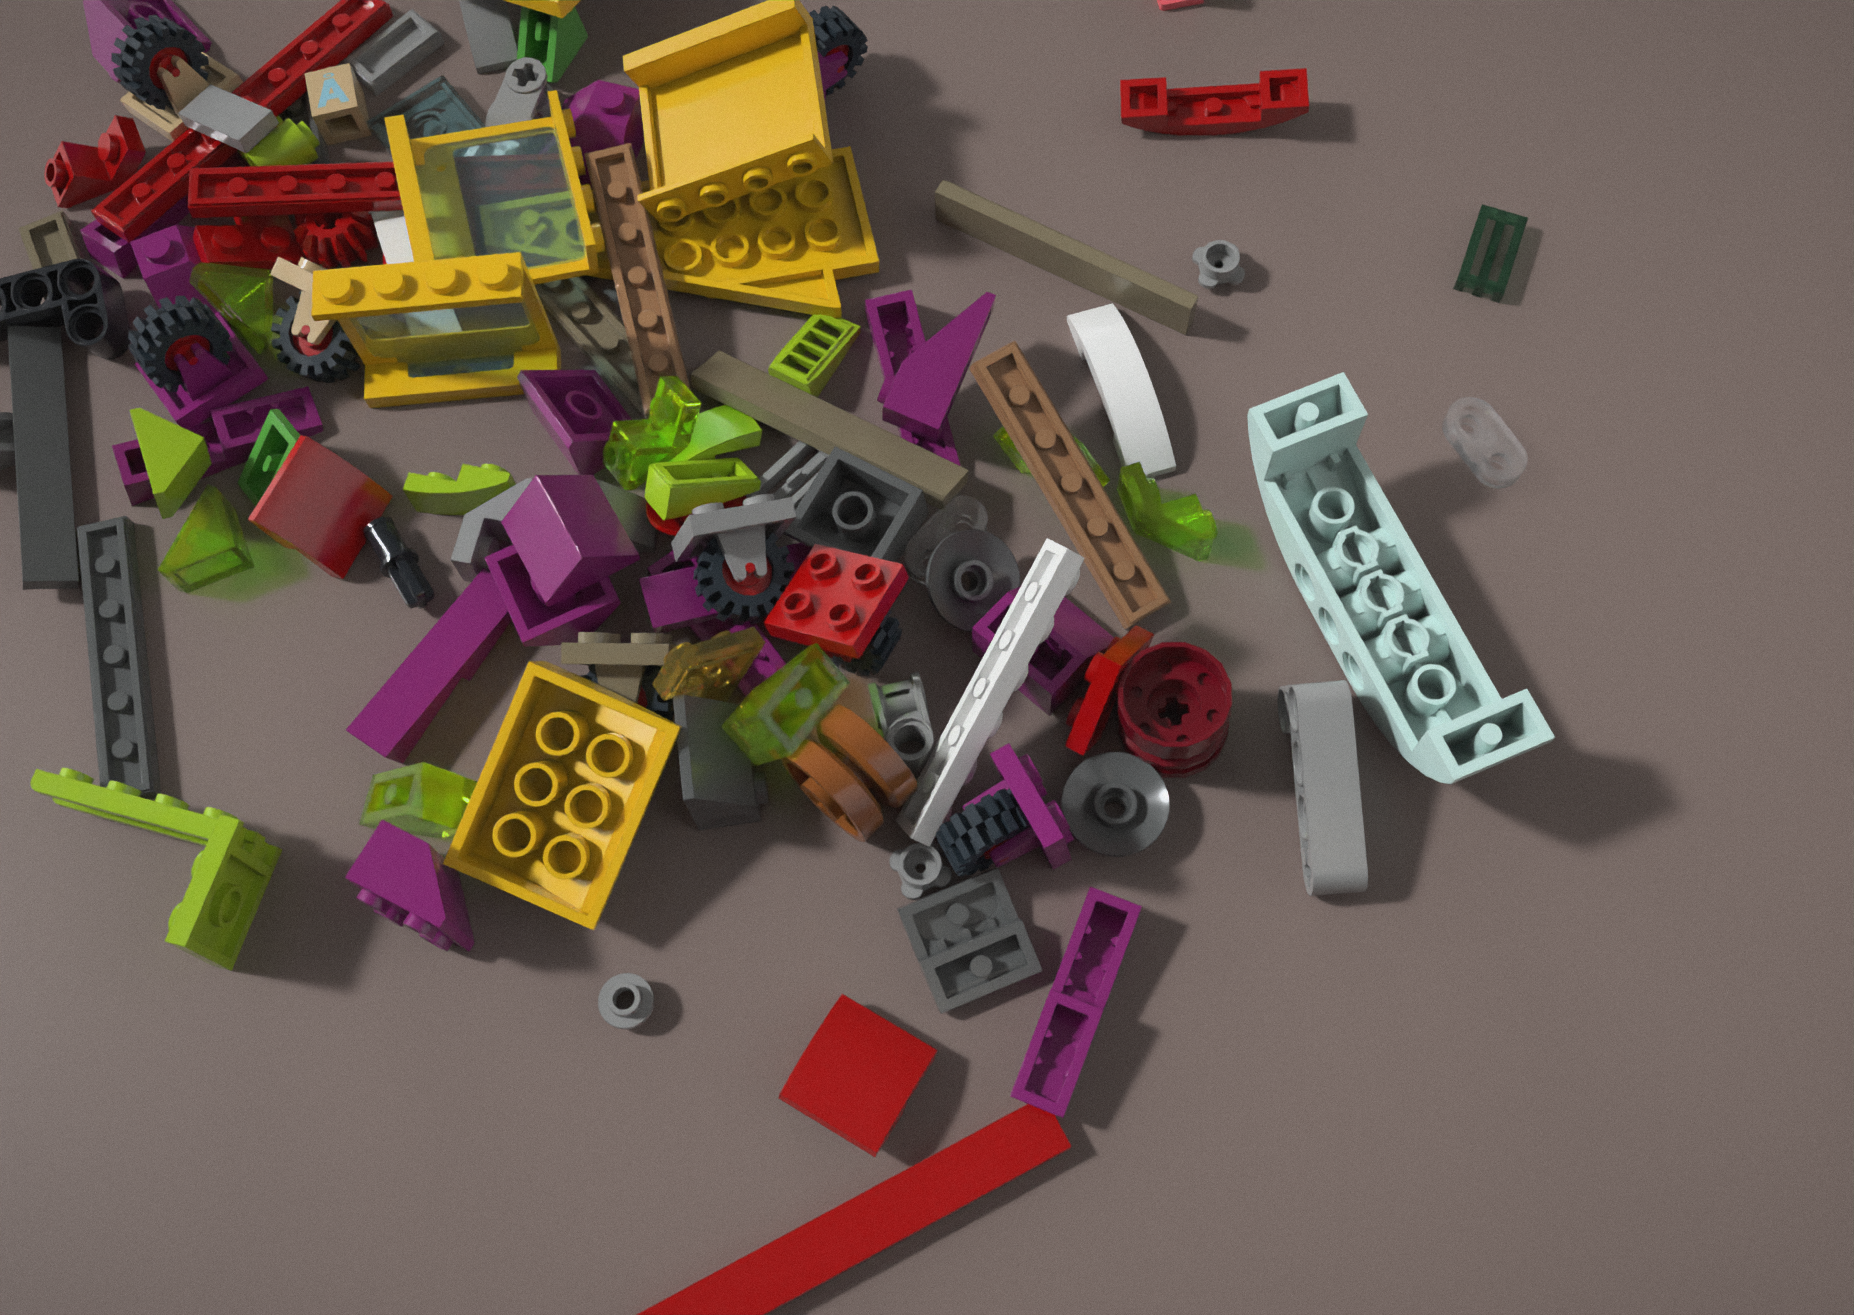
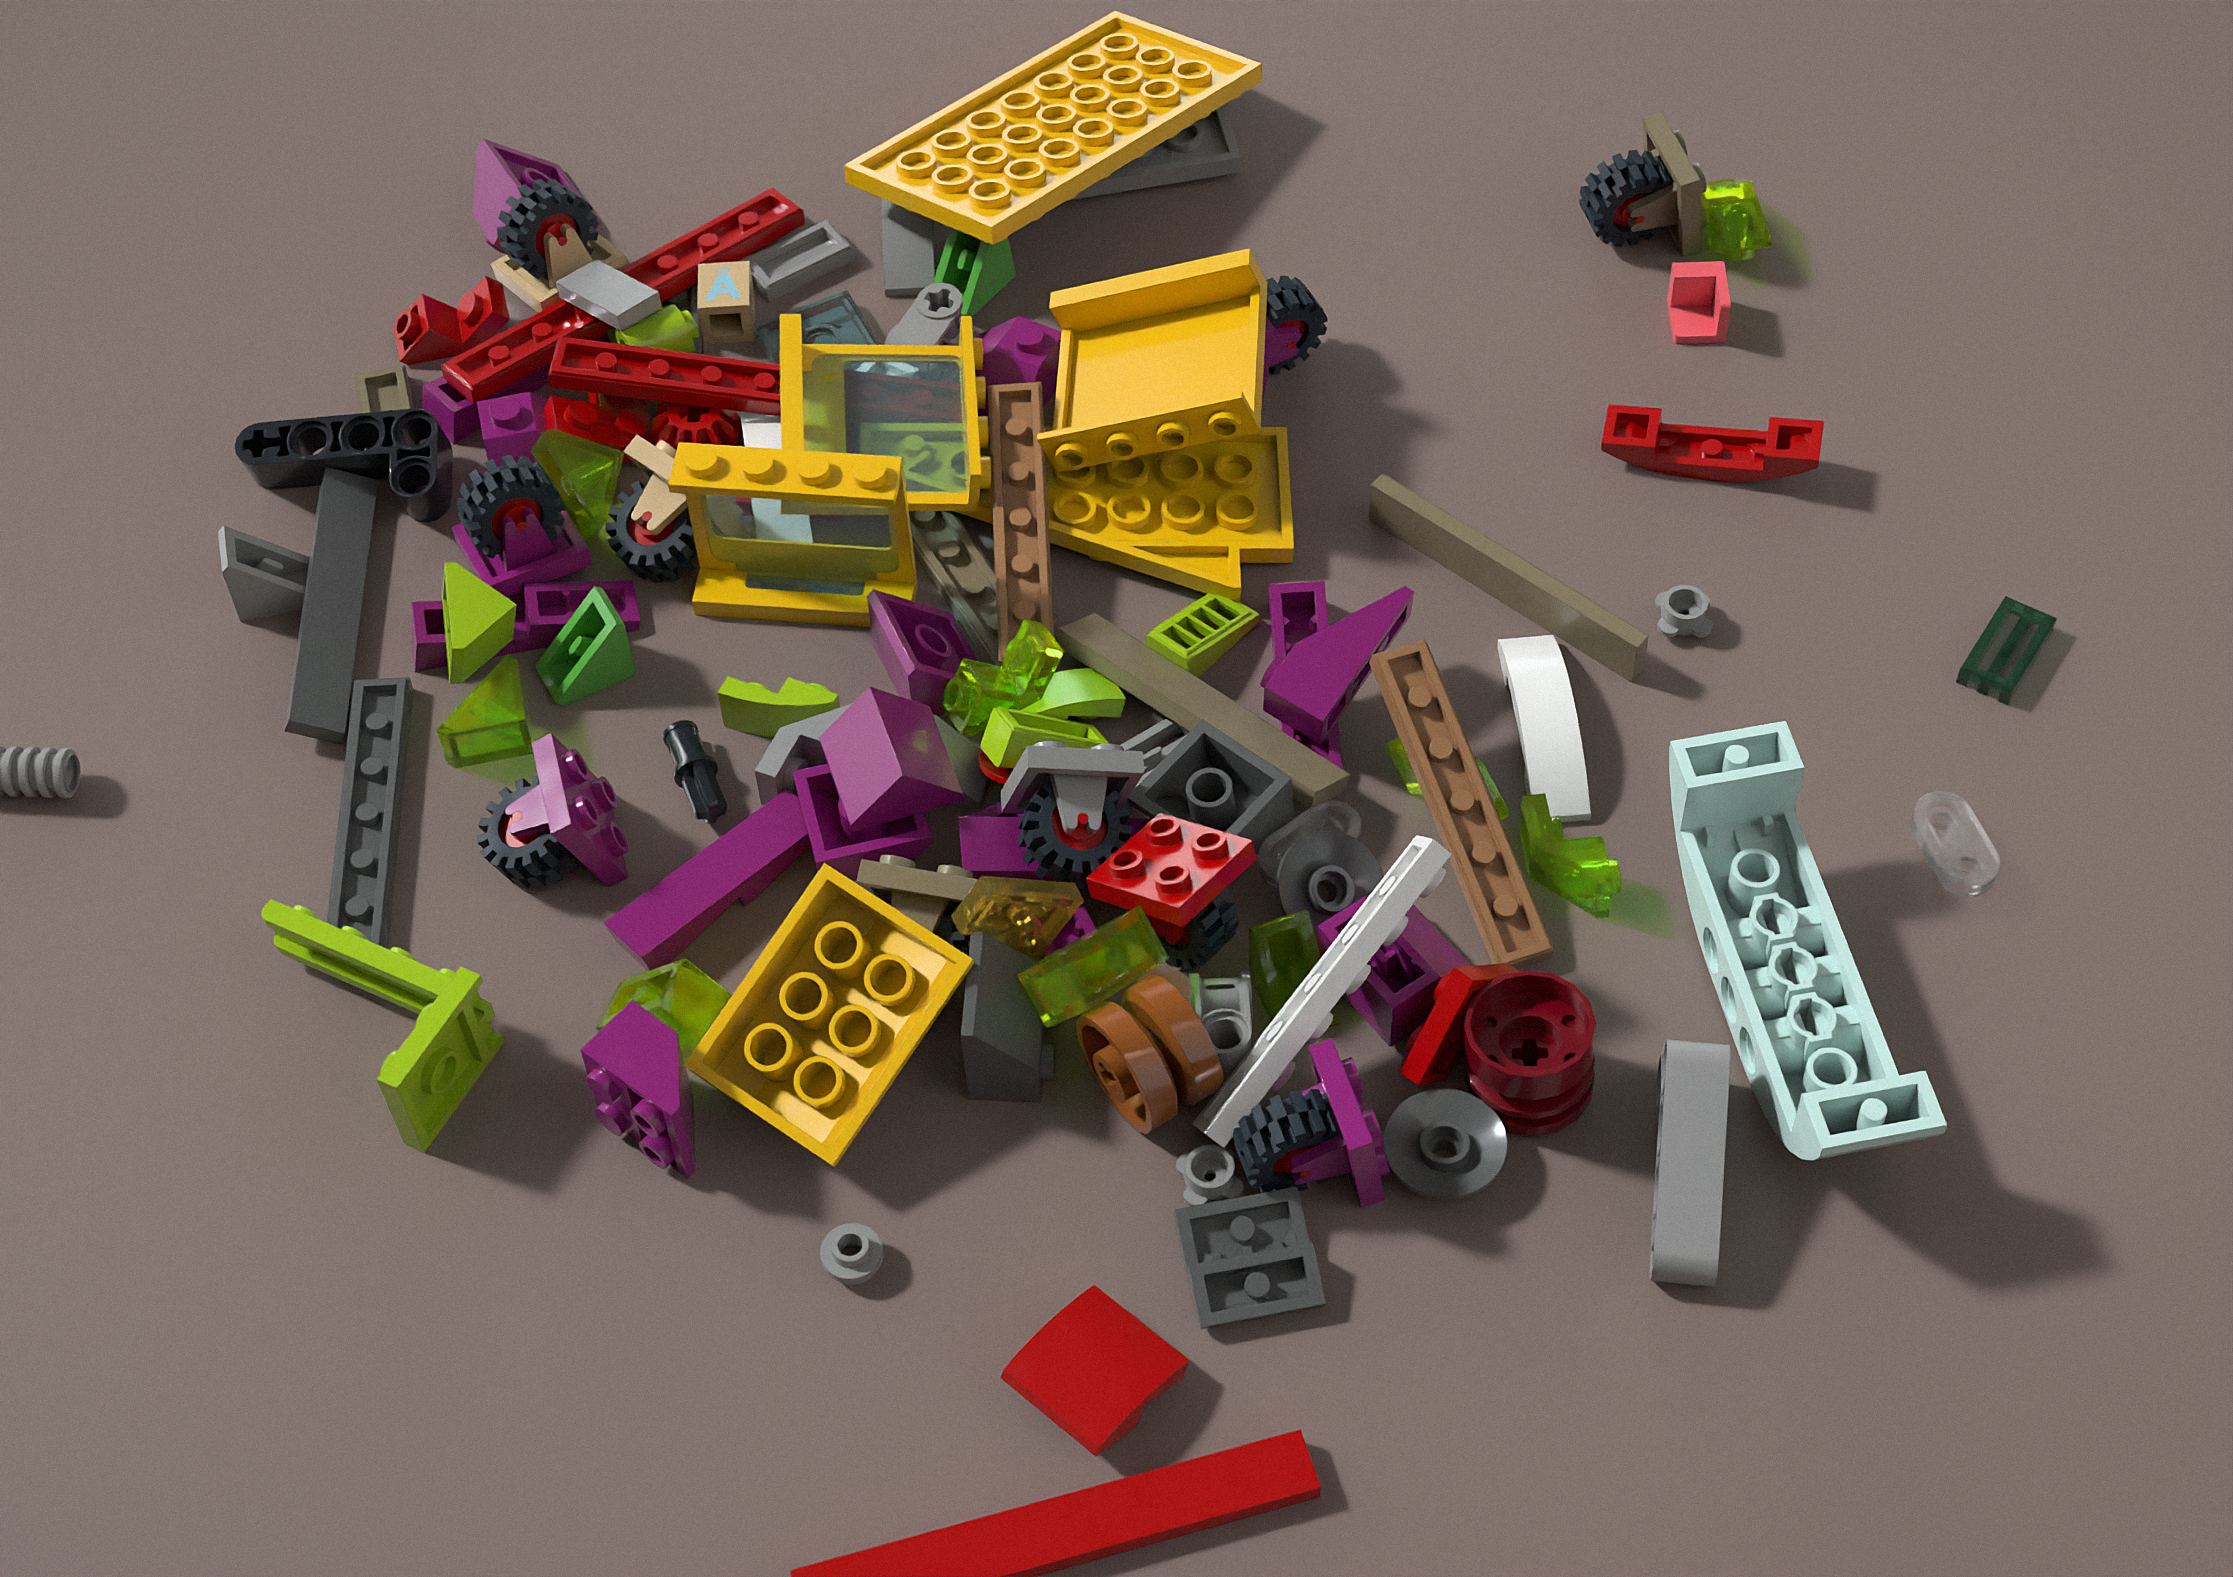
camera: 10 degrees right, 15 degrees down
red slope [248,435,393,579] -> none
magenta slope [1010,886,1142,1118] -> none
none -> magenta plate [477,733,629,889]
none -> clear neon green slope [1249,910,1339,1028]

